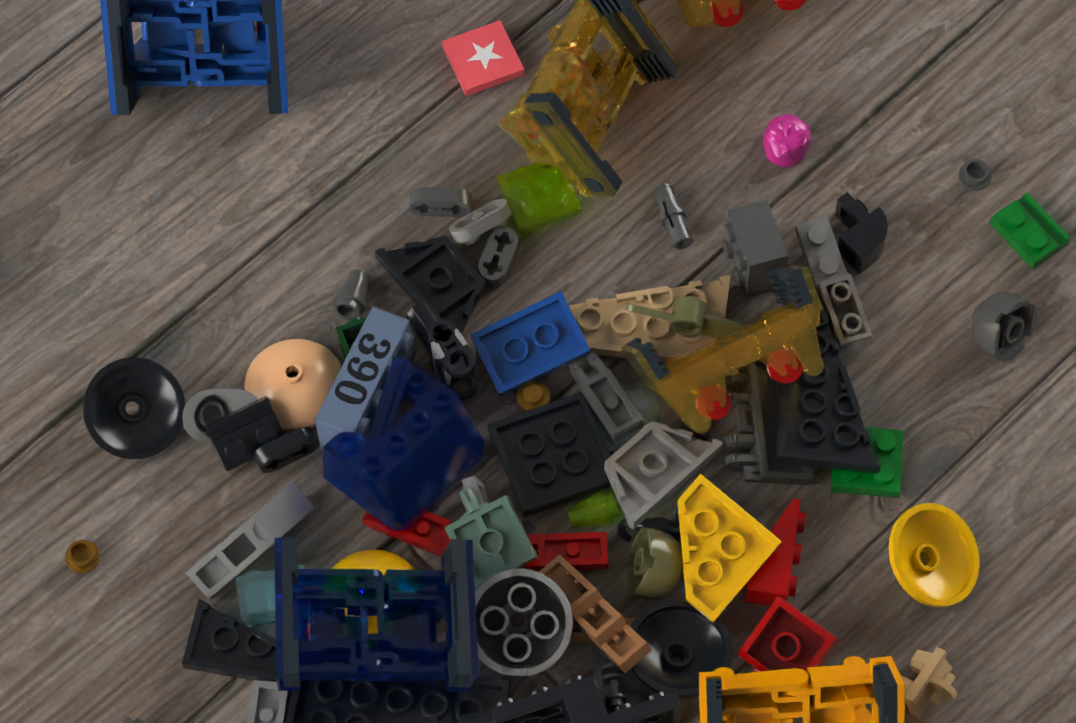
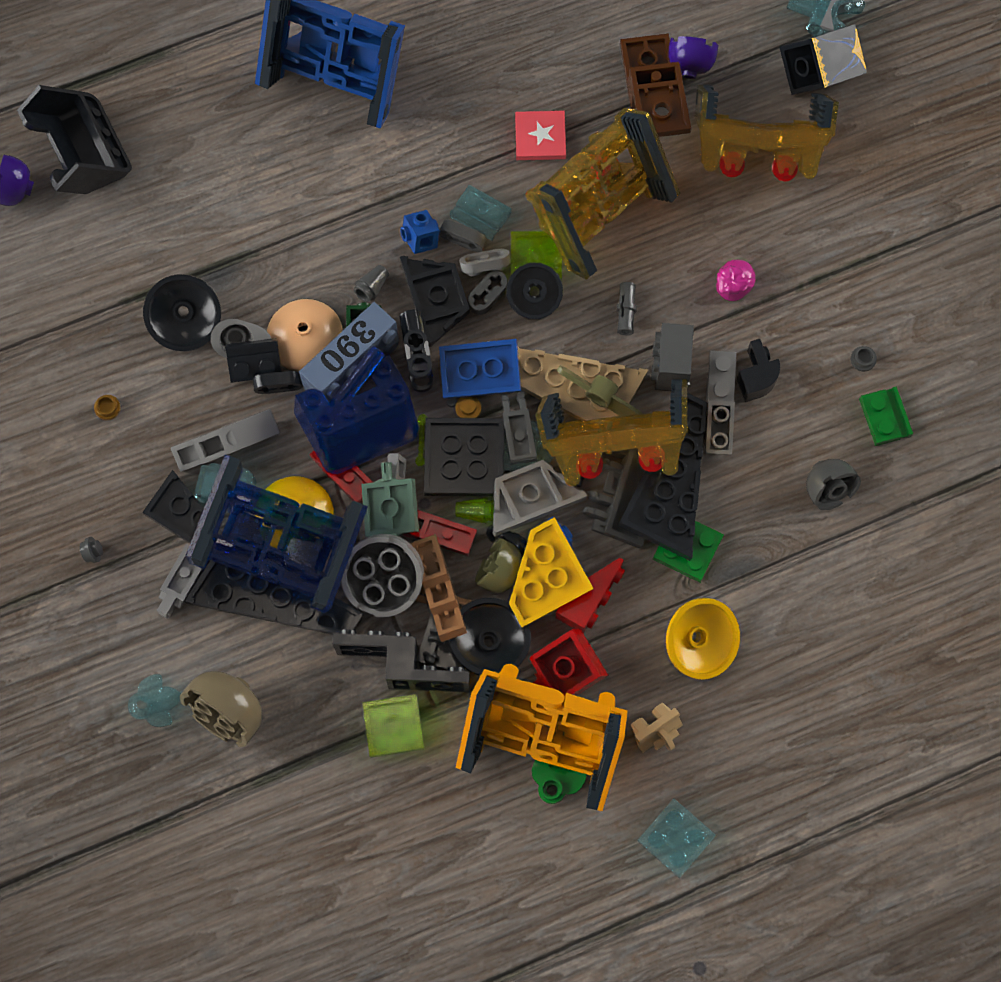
camera: 20 degrees right, 10 degrees up
none -> blue brick [400,210,440,254]
none -> clear neon green hinge [415,414,428,466]
none -> clear light blue plate [450,185,512,241]
none -> black wheel [507,263,563,319]

